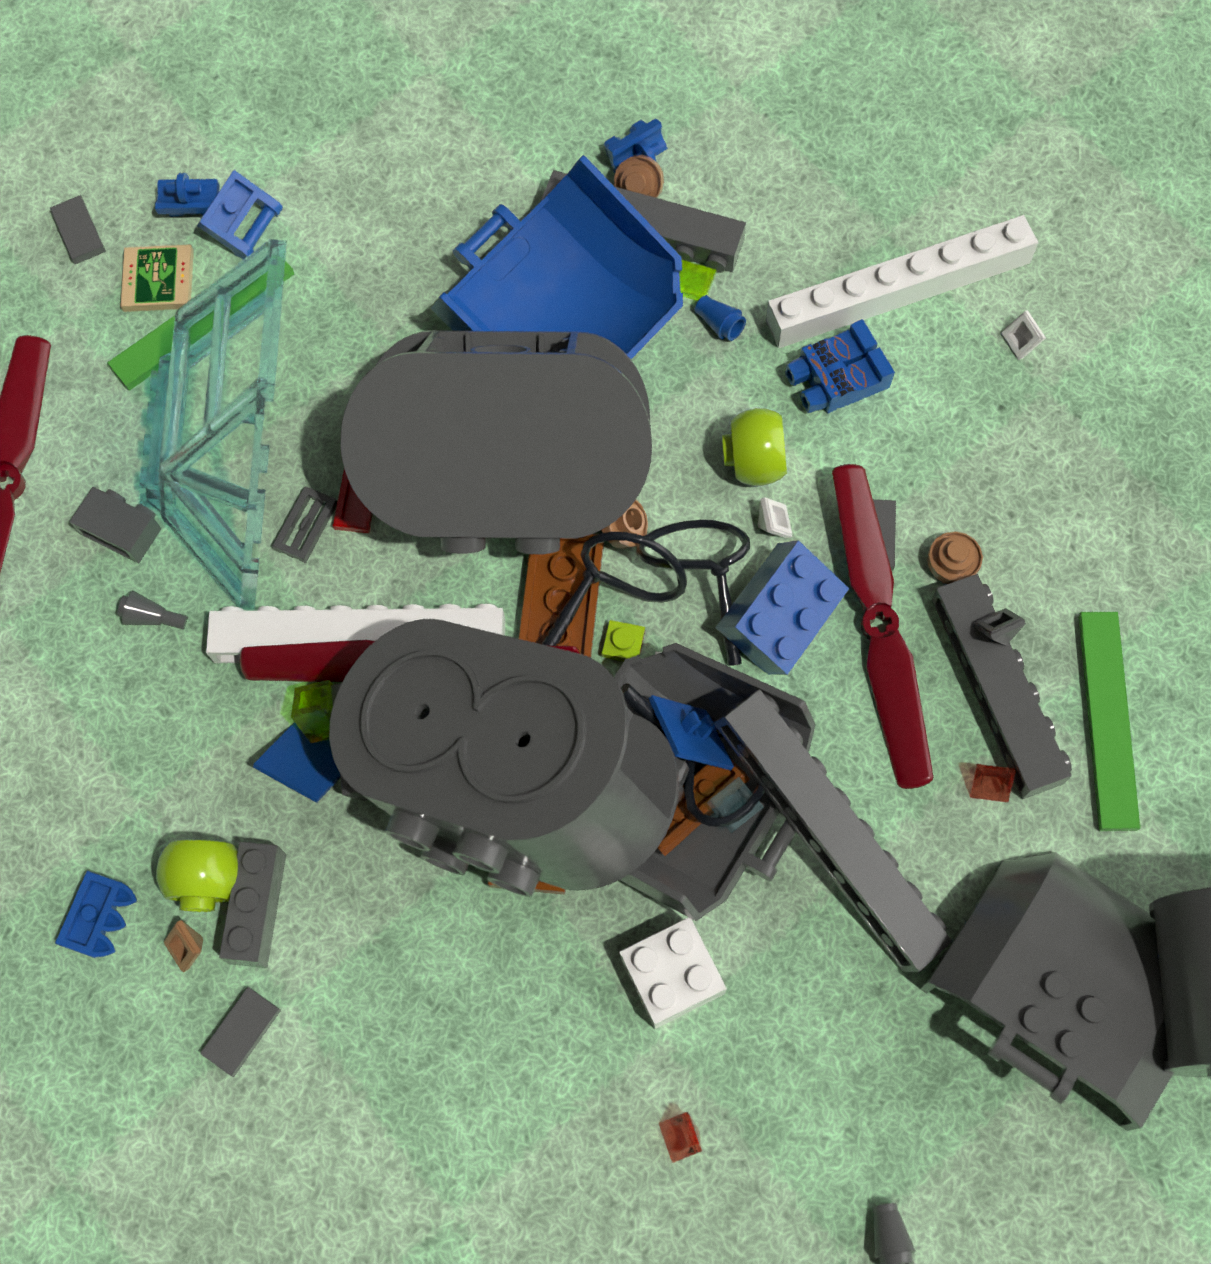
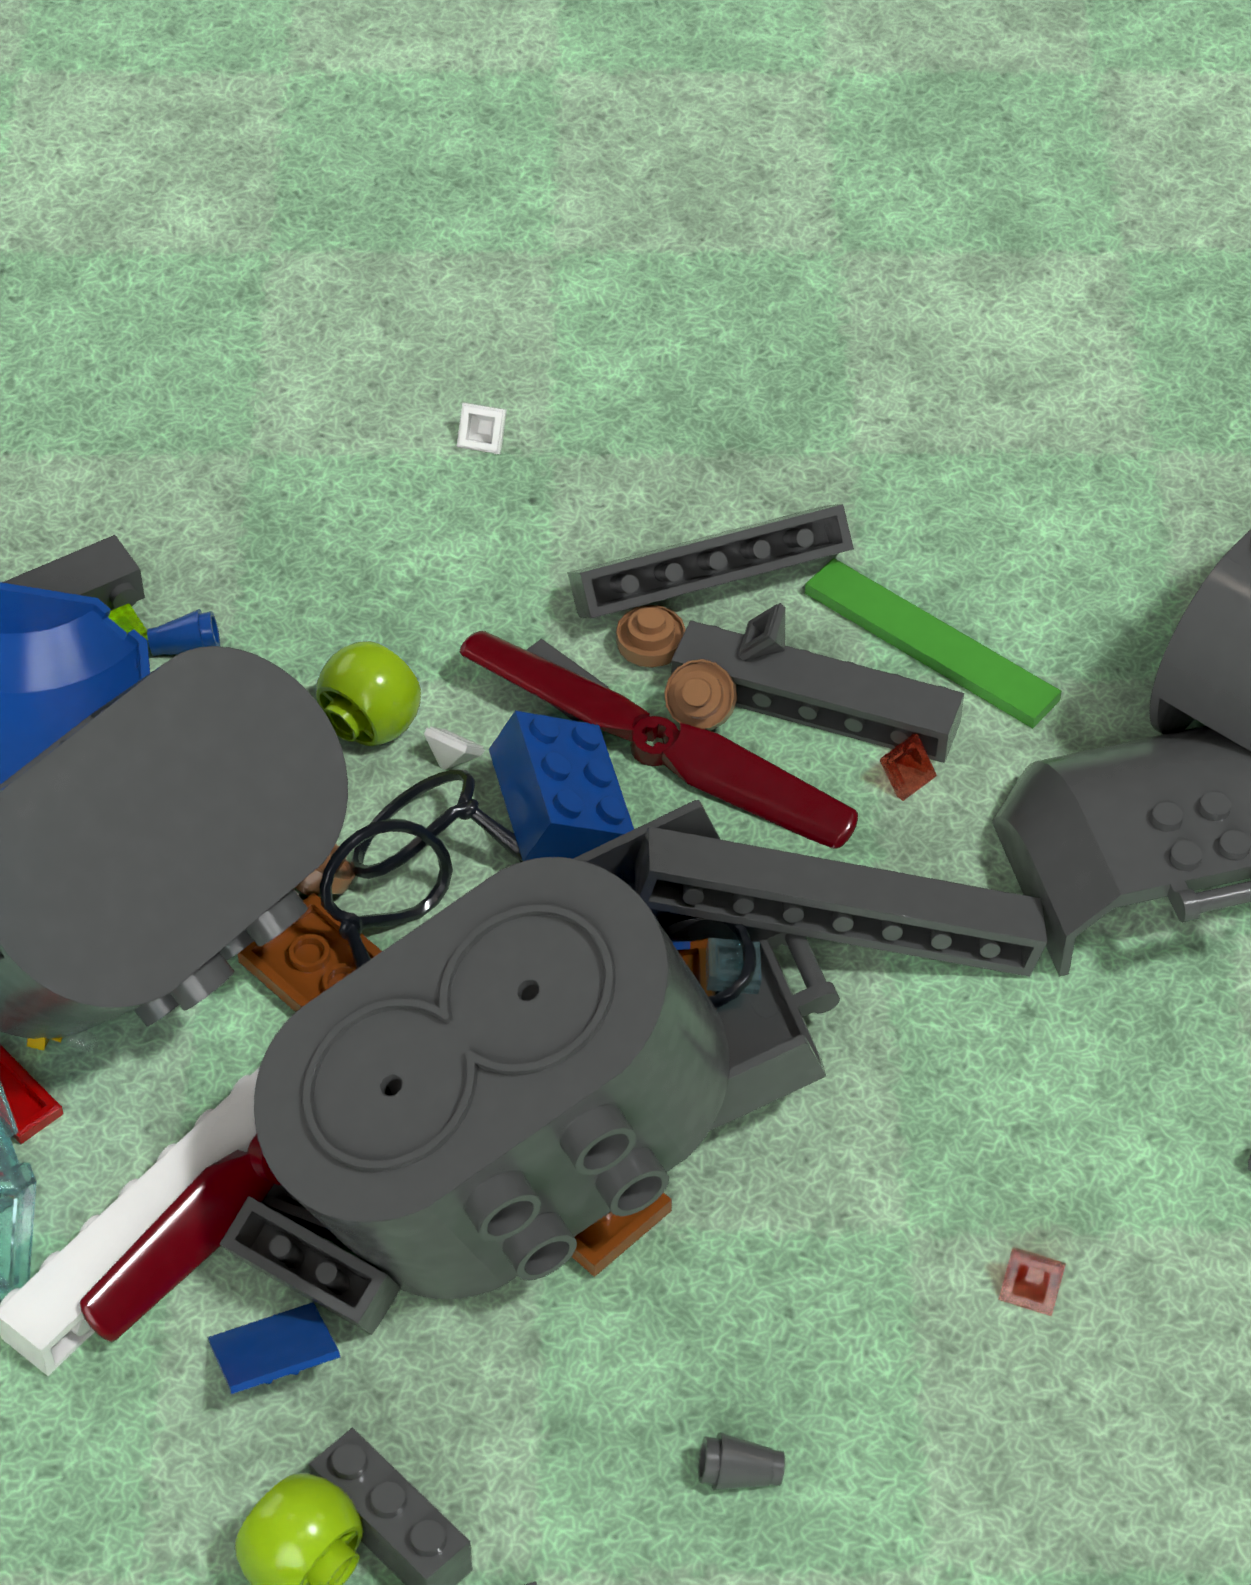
camera: 55 degrees left, 20 degrees down
clear neon green brick [291,680,333,743] -> none
white brick [619,918,727,1029] -> none
white brick [766,215,1038,349] -> none
blue hips [785,319,895,414] -> none
none -> dark grey brick [567,504,854,619]
none -> medium nougat plate [664,659,737,730]
none -> dark grey cone [698,1432,785,1490]

